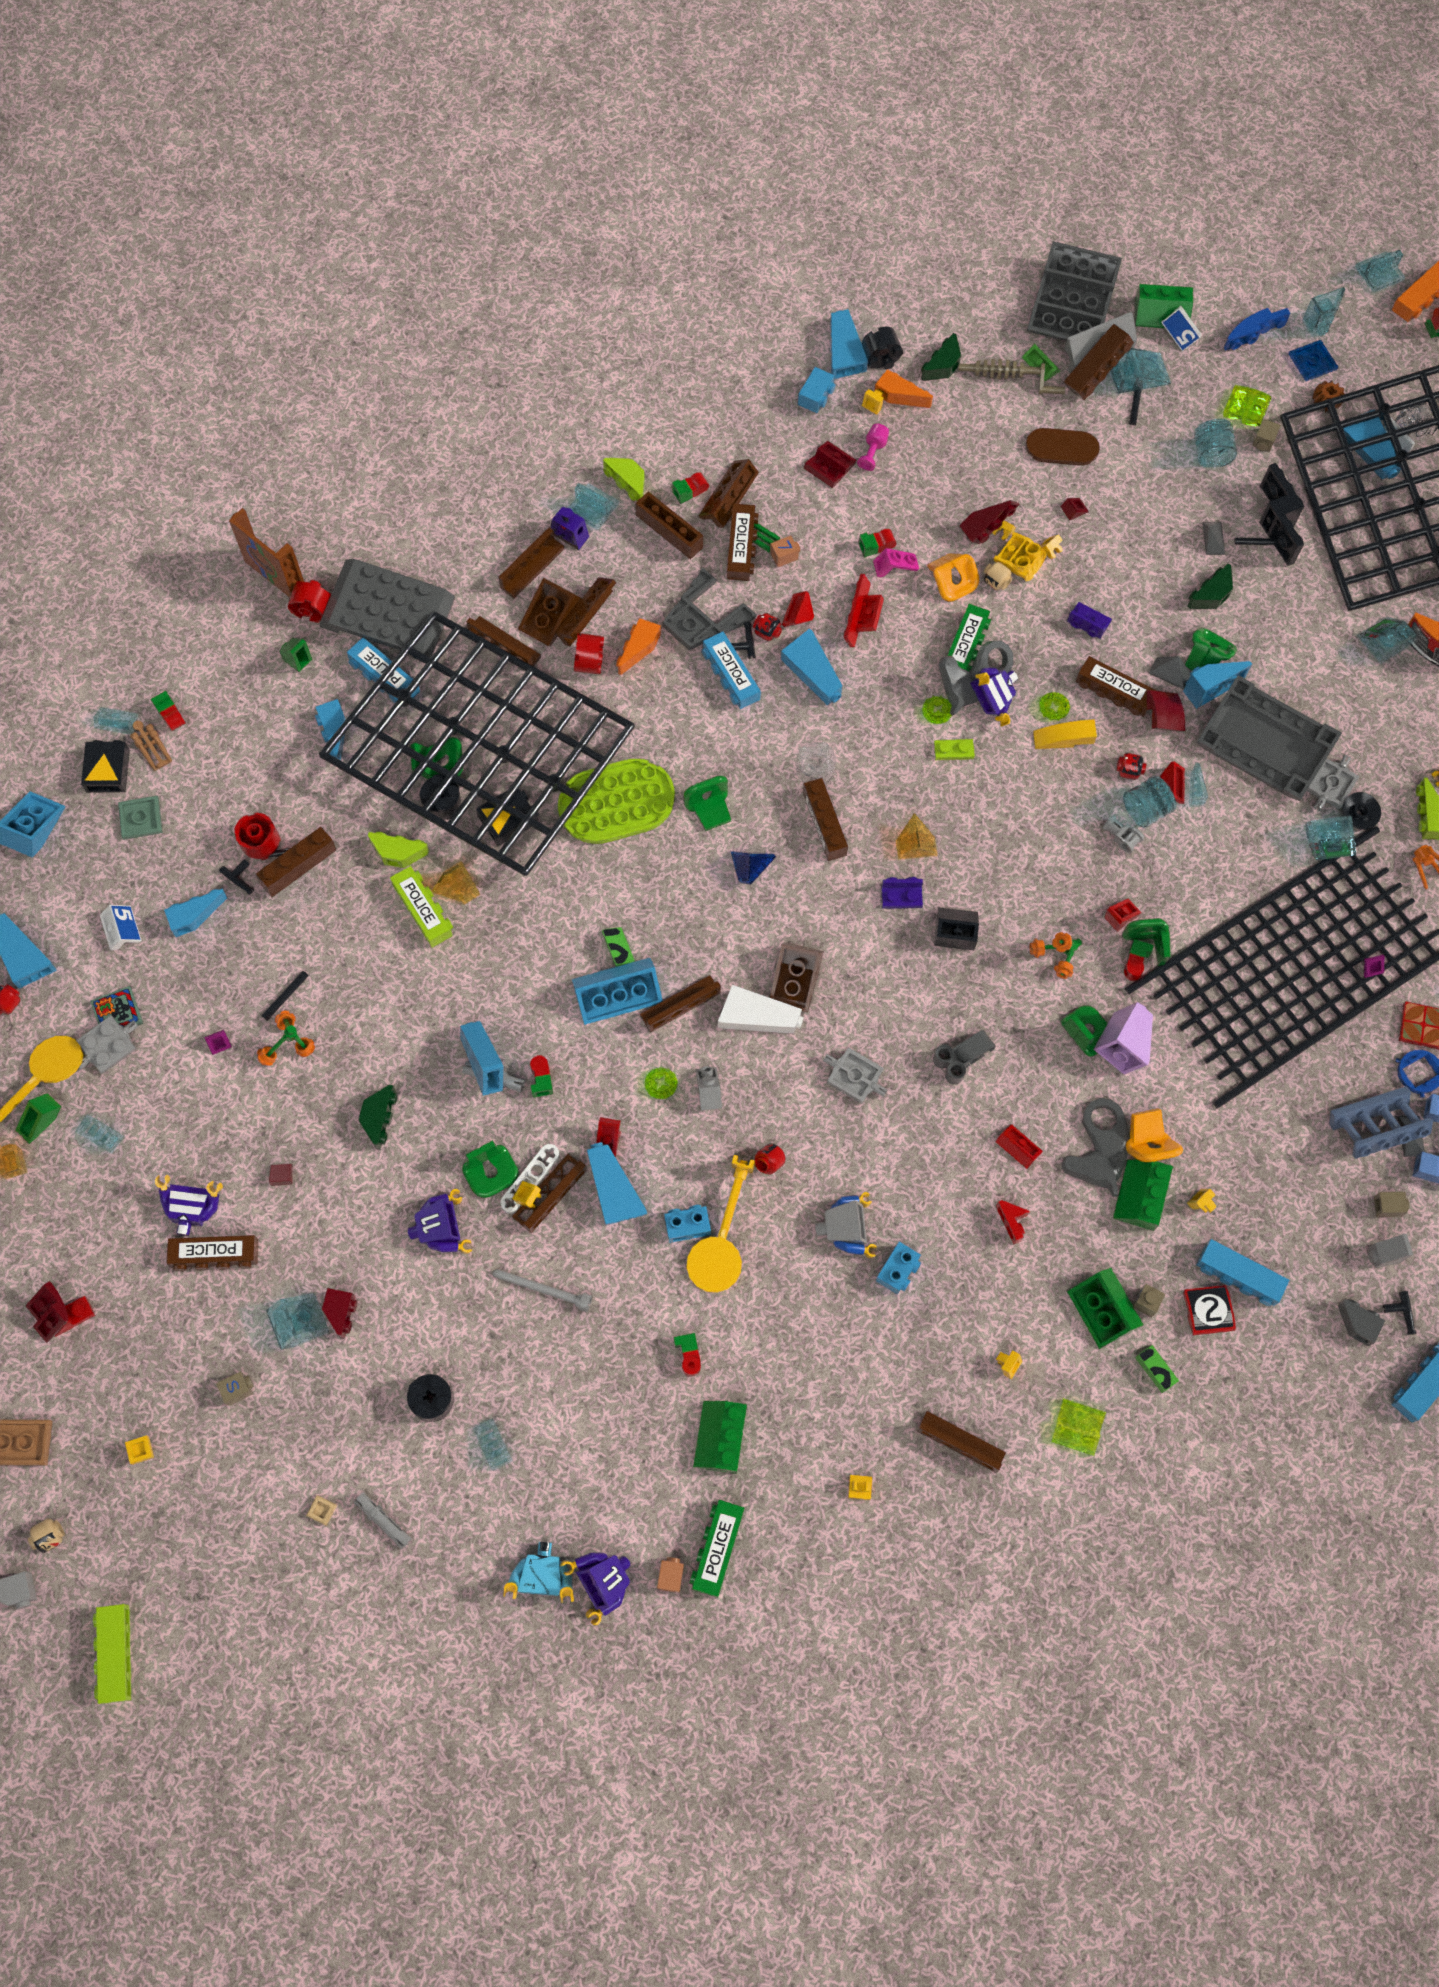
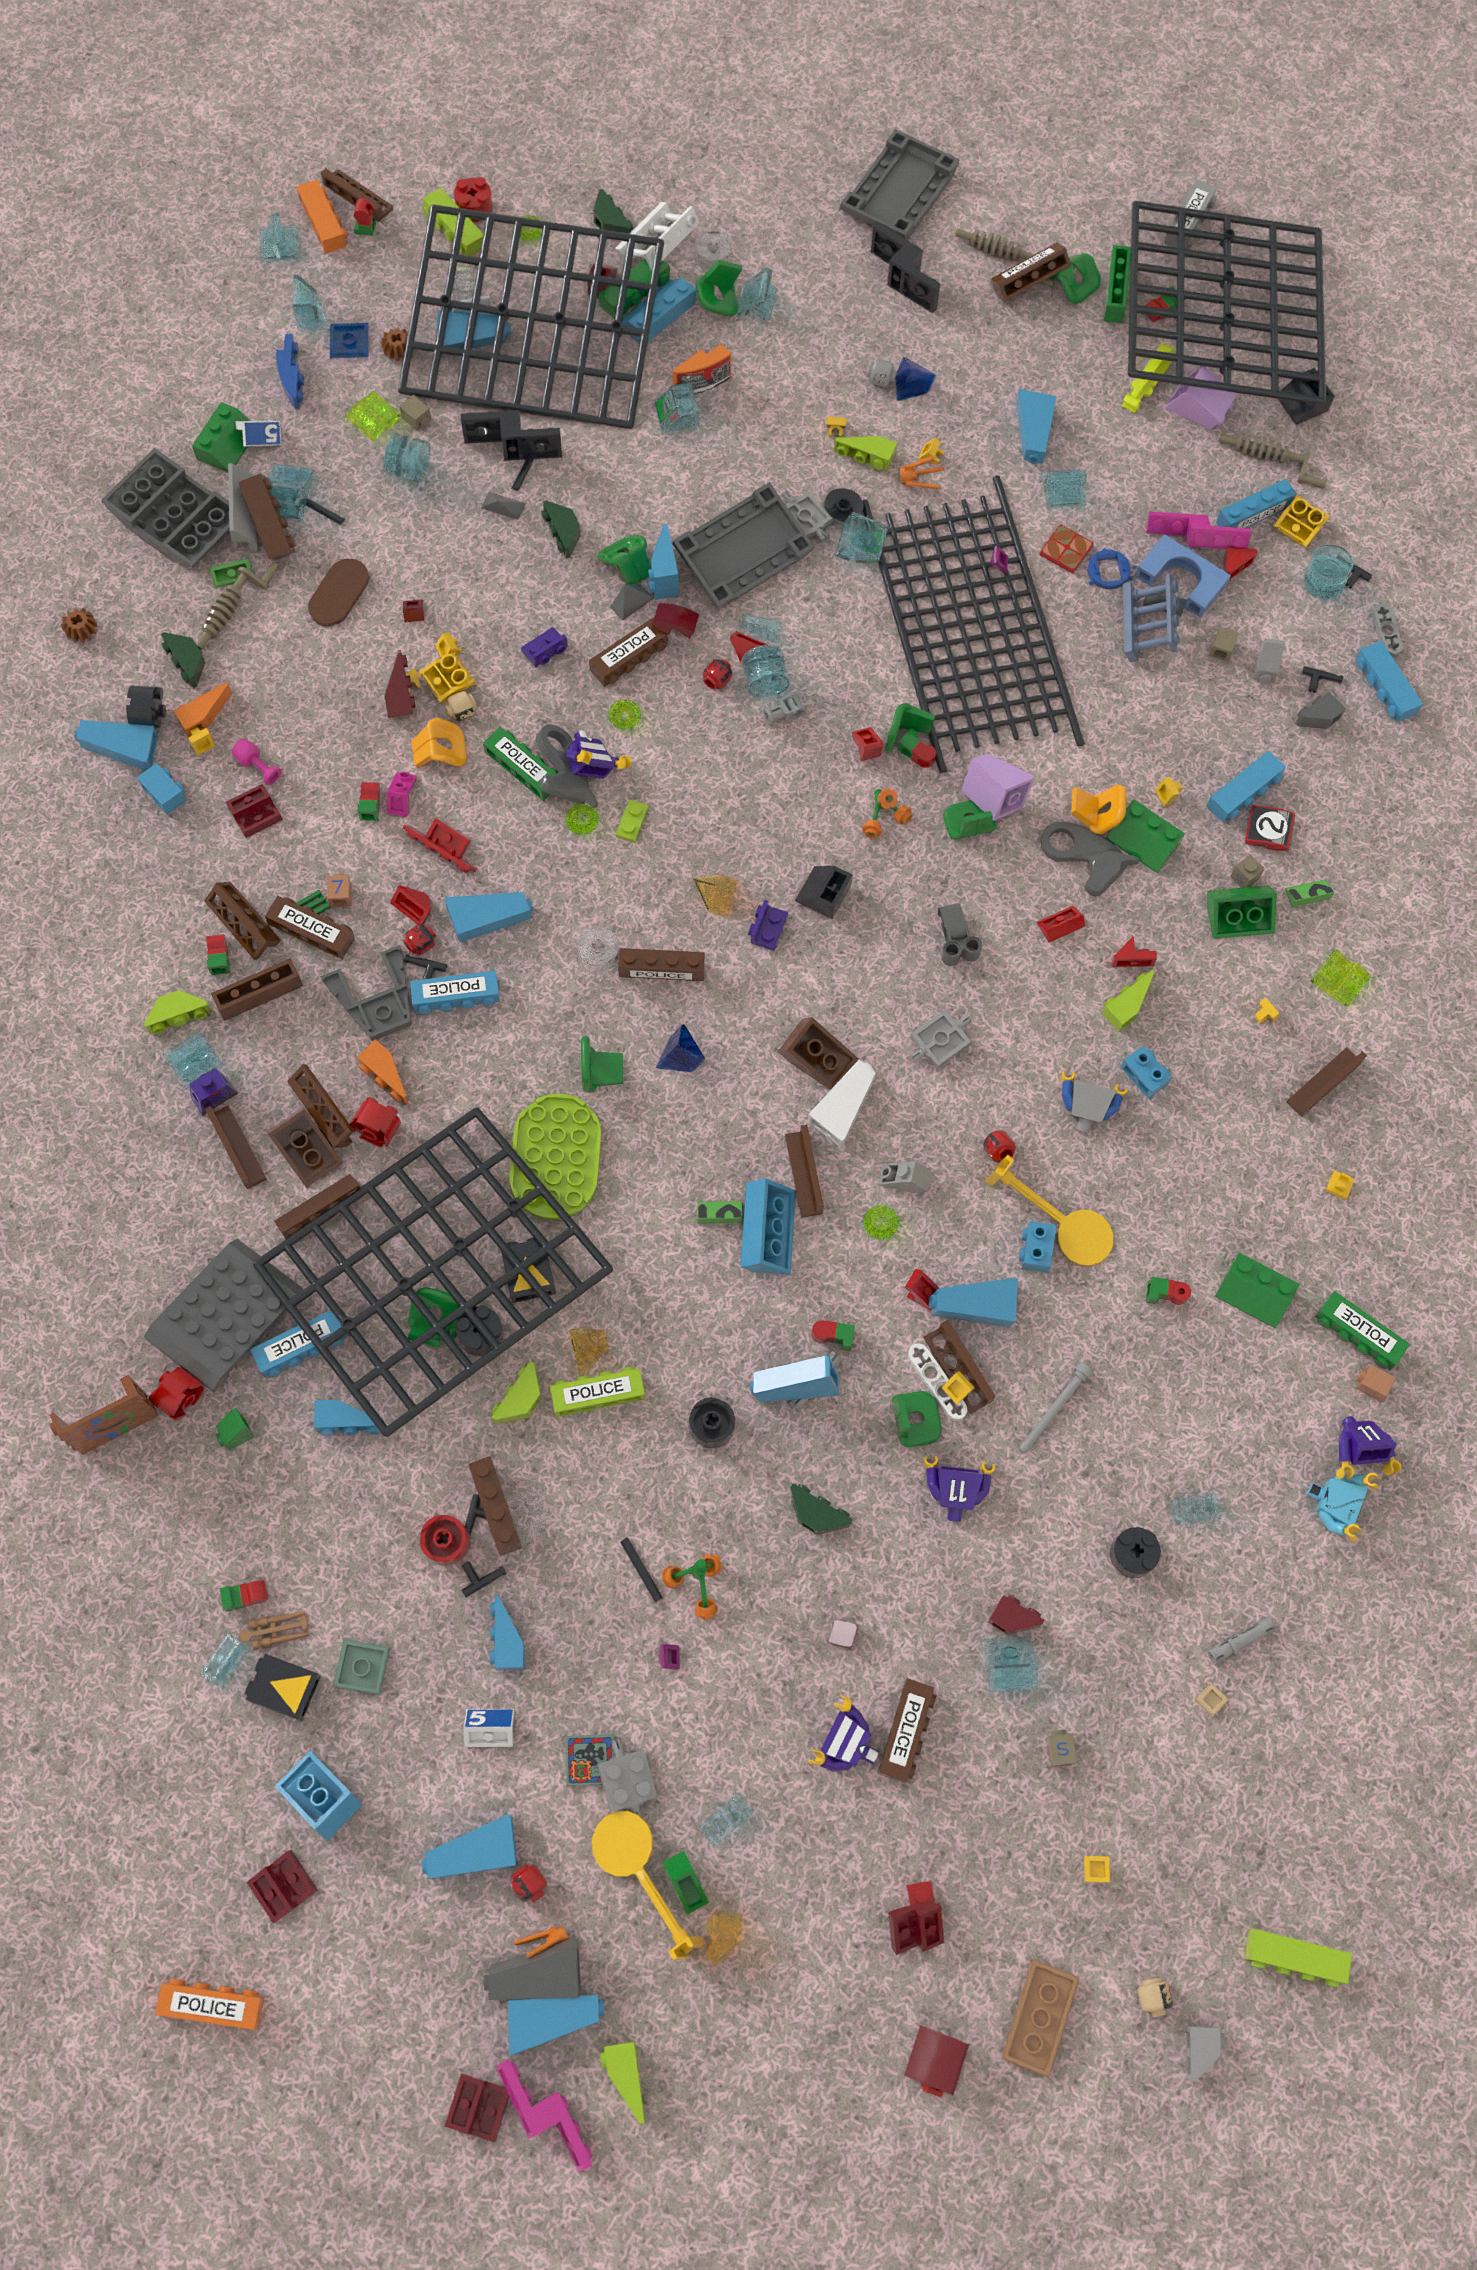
camera: 70 degrees left, 0 degrees up
yellow slope [1033,719,1097,749] -> none
none -> dark orange gear [61,608,97,643]
none -> black brick [689,1397,735,1448]
none -> lime slope [1102,970,1155,1032]

